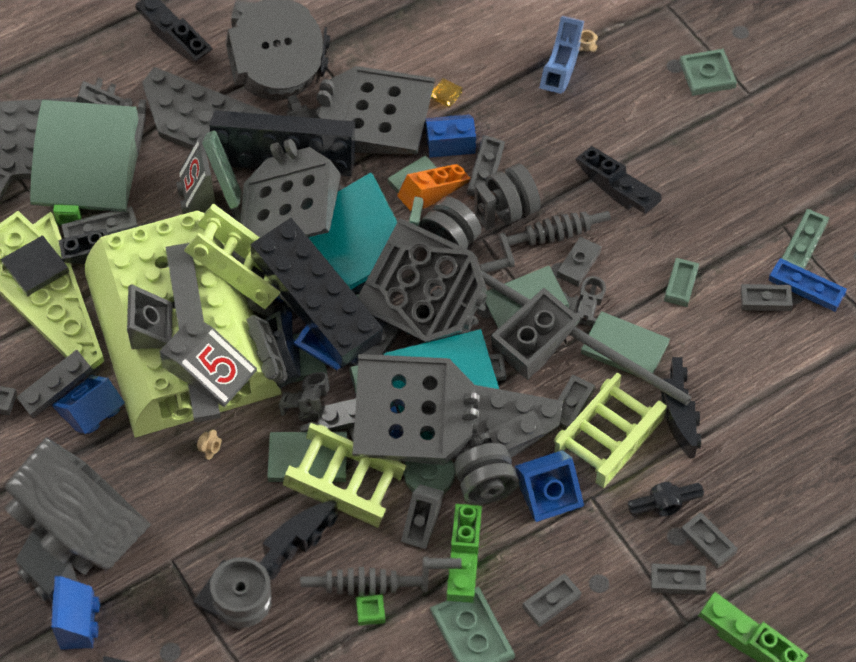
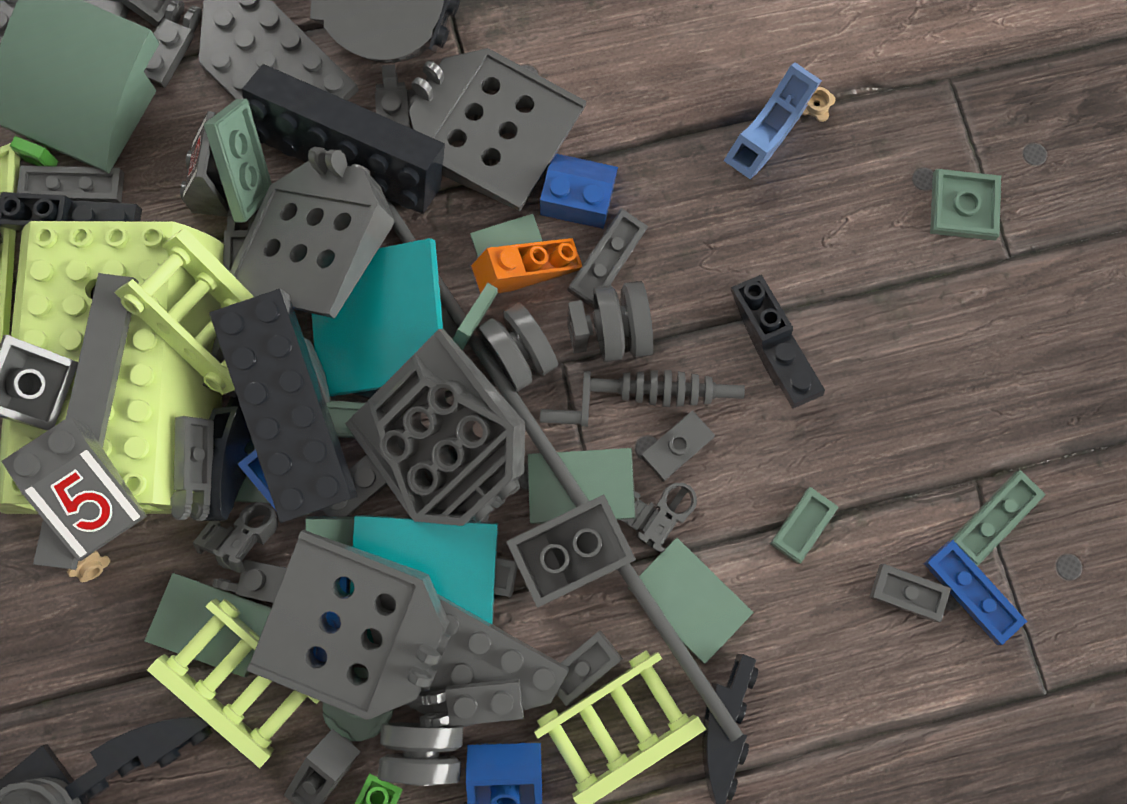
camera: 15 degrees right, 20 degrees up
clear yellow tile [431,78,462,108] -> none

